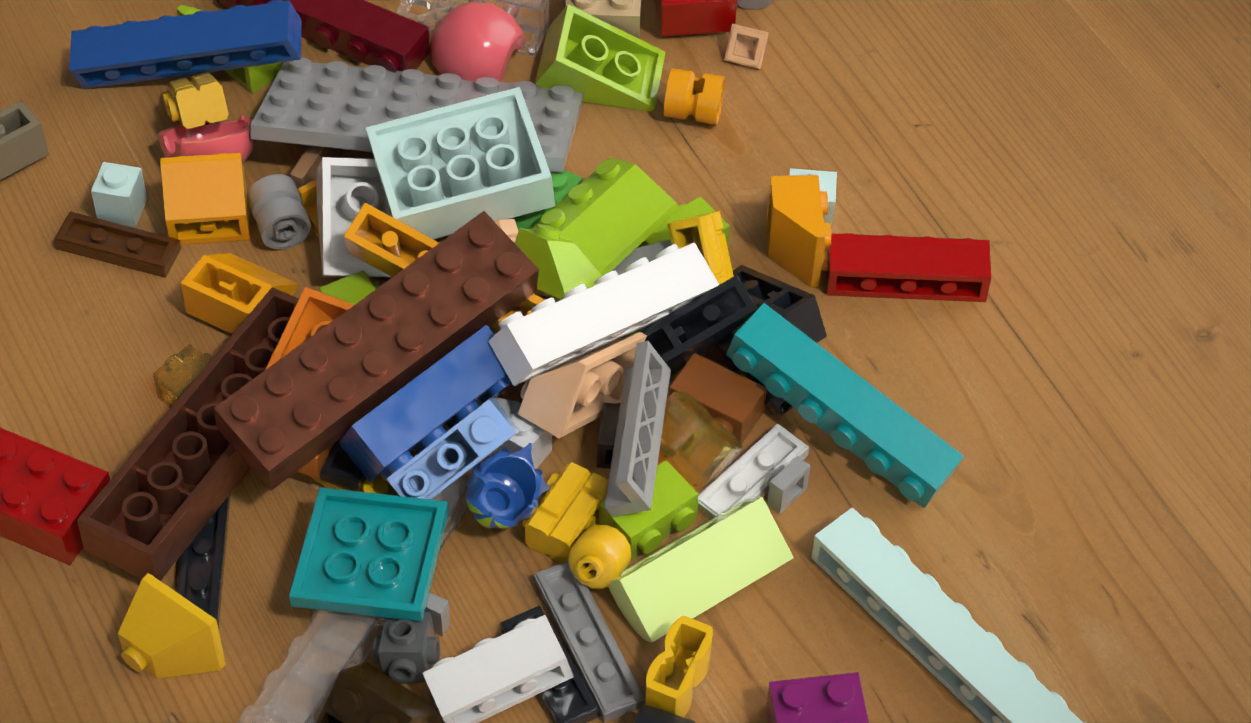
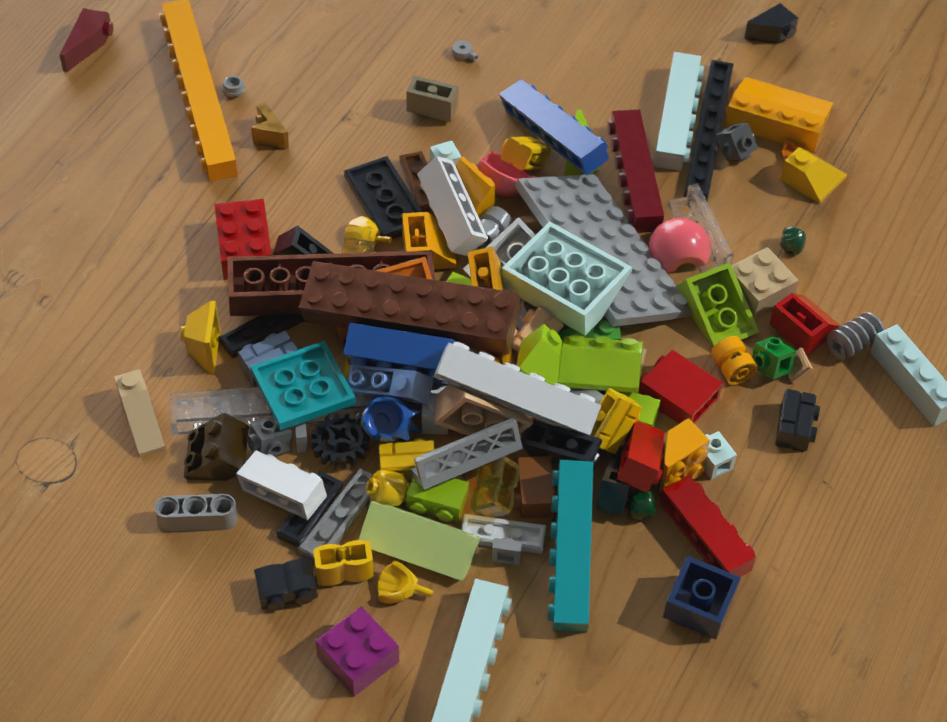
camera: 55 degrees right, 0 degrees up
none -> sand blue brick [238,331,298,386]
none -> black slope [273,225,334,256]
none -> black gear [311,413,370,469]
none -> black tile [344,156,423,239]
none -> yellow piece [345,216,392,248]
none -> yellow piece [377,561,433,604]
none -> white brick [417,156,488,256]
none -> red brick [617,420,665,492]
none -> dark green piece [627,491,656,520]
none -> red brick [639,349,723,424]
none -> dark blue brick [663,556,741,640]
none -> green brick [752,337,796,380]
none -> black brick [775,389,820,452]

